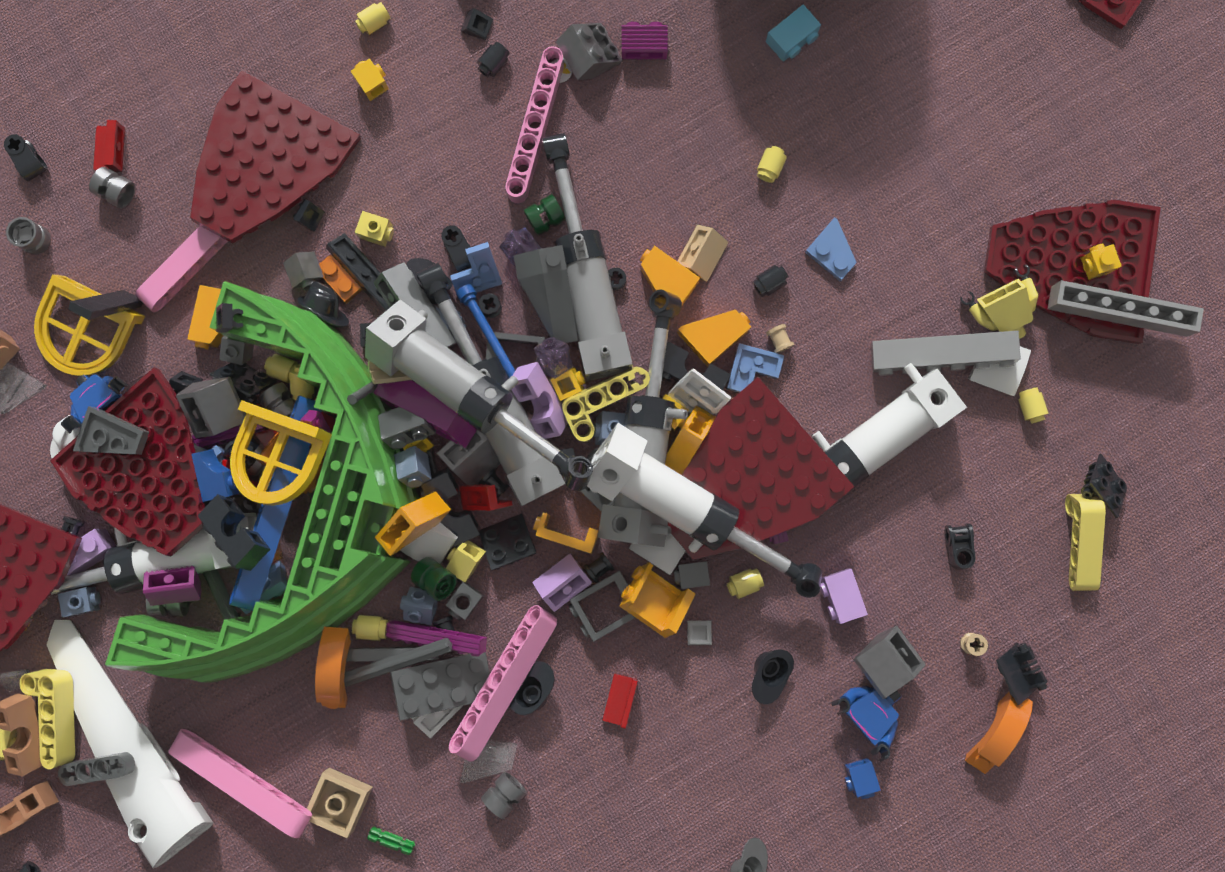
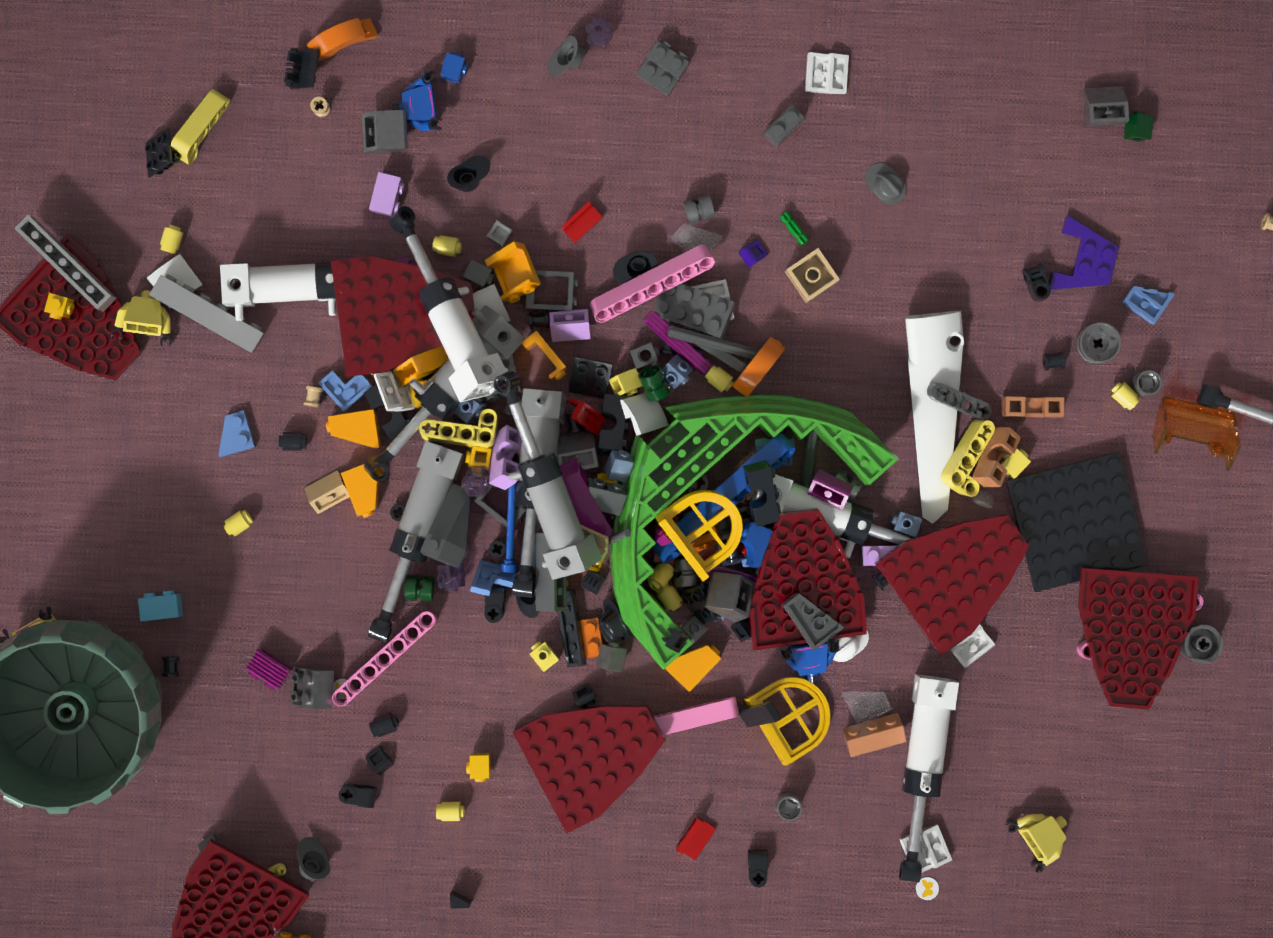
camera: 150 degrees left, 5 degrees up
flat silver wheel [89,167,136,209] -> none
bright pink beam [168,729,312,838] -> none
light orange slope [375,492,451,556] -> none
black piece [944,523,976,570] -> none
none -> dark purple slope [739,239,768,268]

